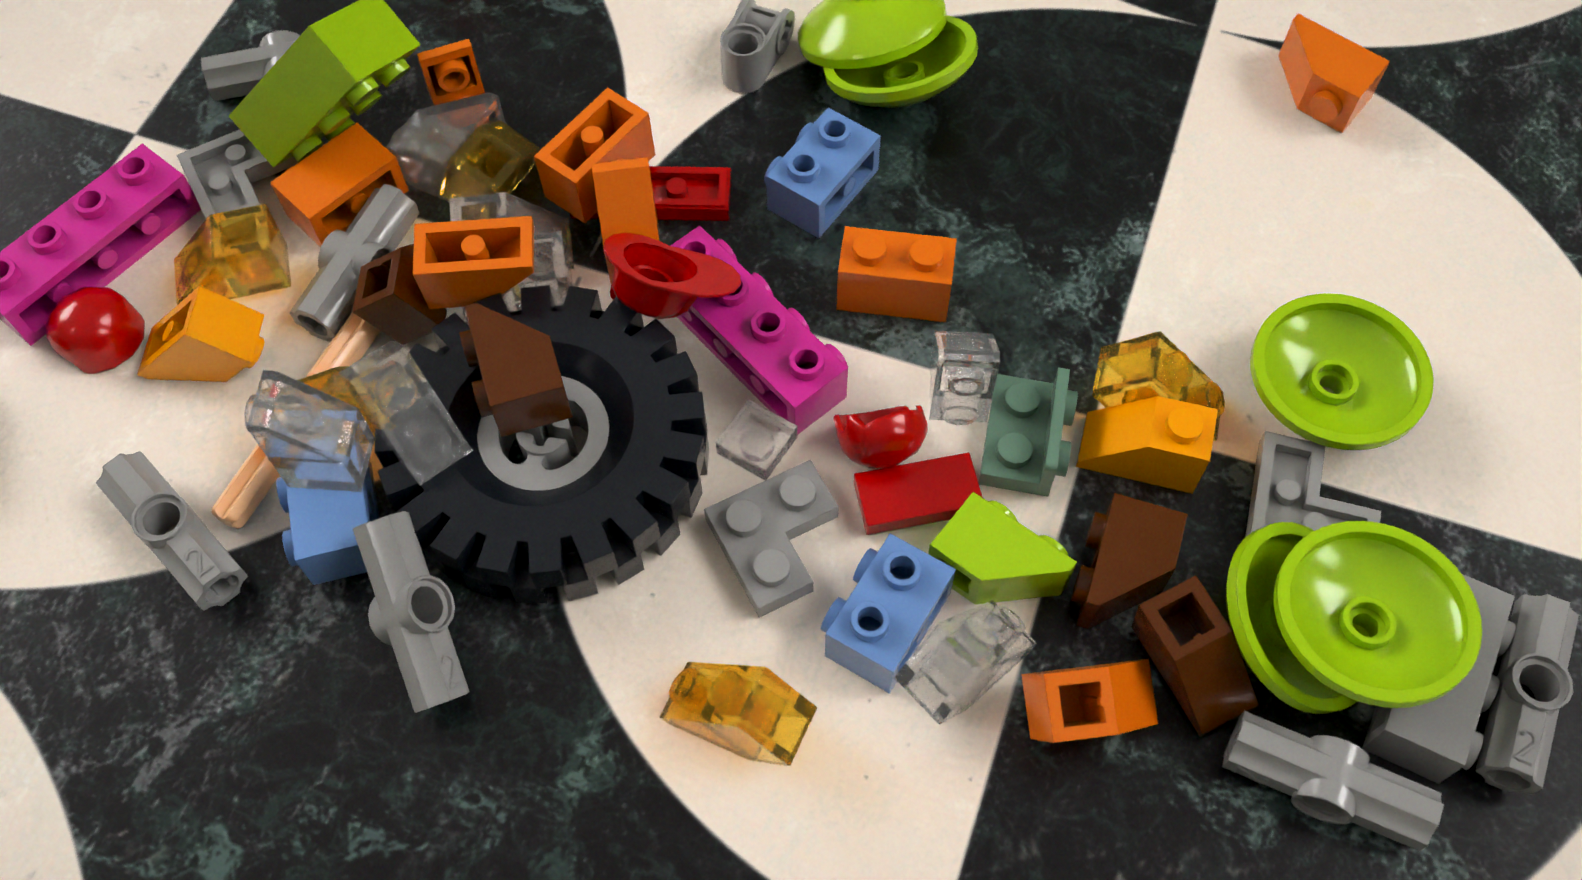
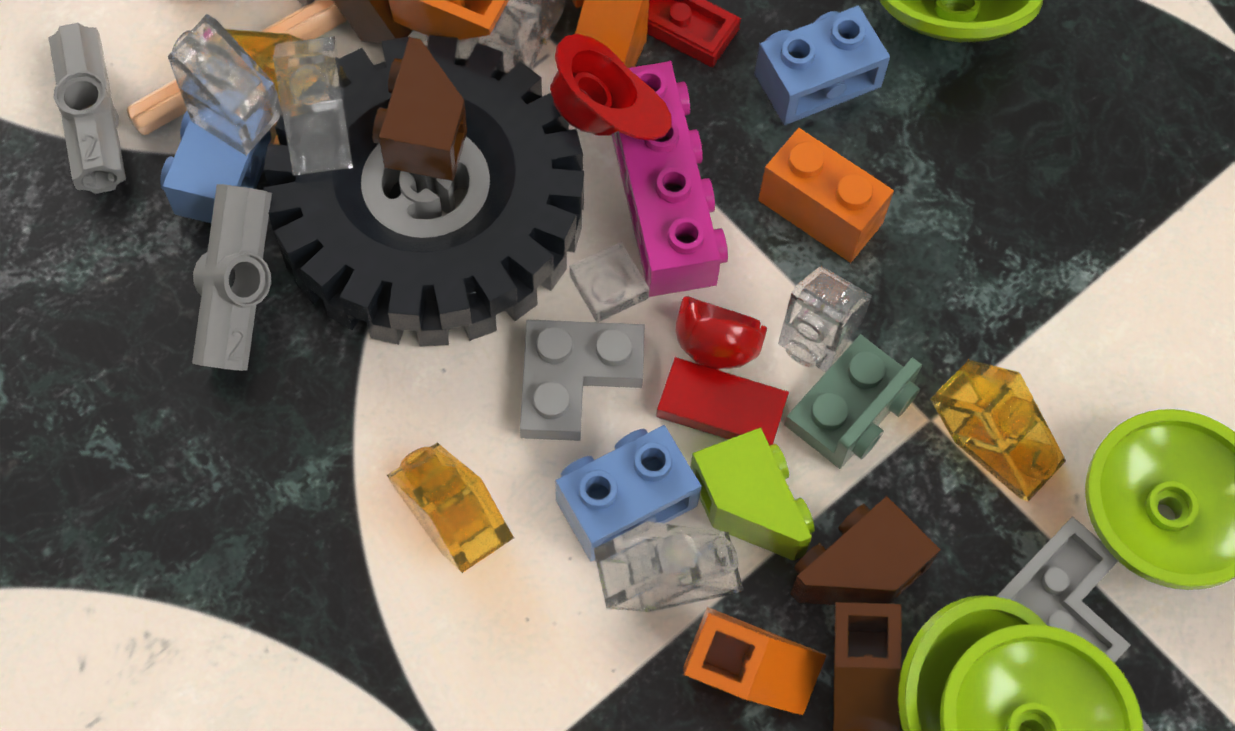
camera: 25 degrees right, 5 degrees up
light orange slope [1076,396,1218,494] -> none

